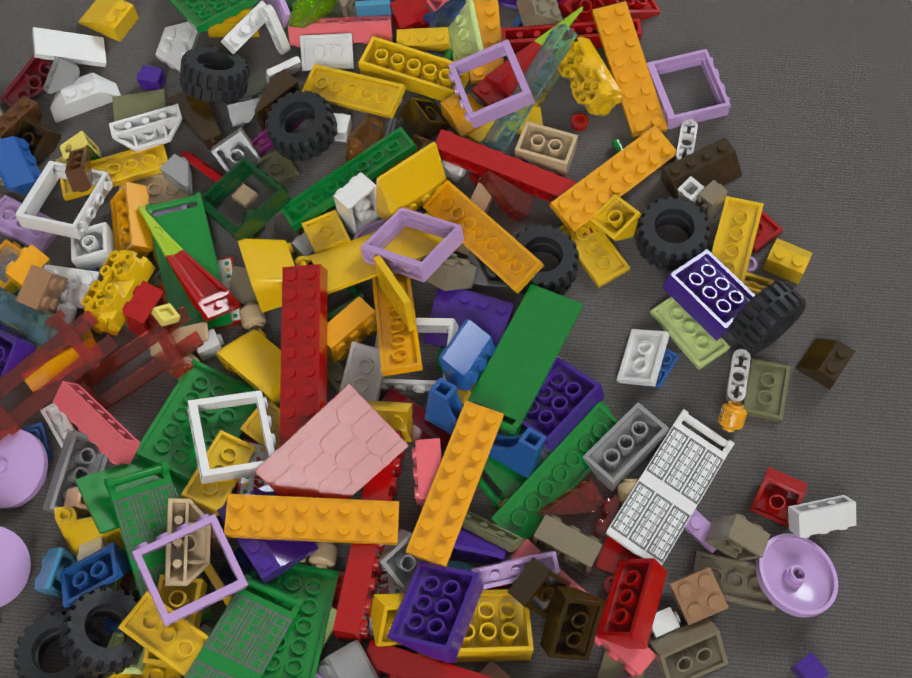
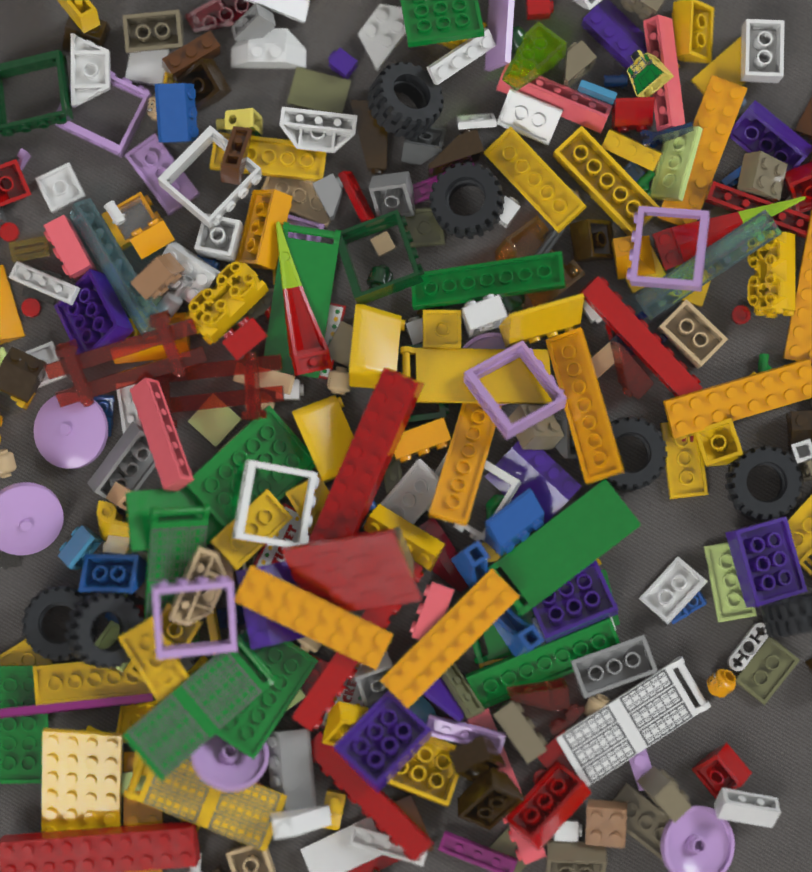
camera: 25 degrees right, 20 degrees up
light yellow tile [152,303,180,327] -> none
white beam [261,4,291,55] -> none
yellow tile [373,255,416,332] -> none
none -> yellowish green tile [188,393,242,447]

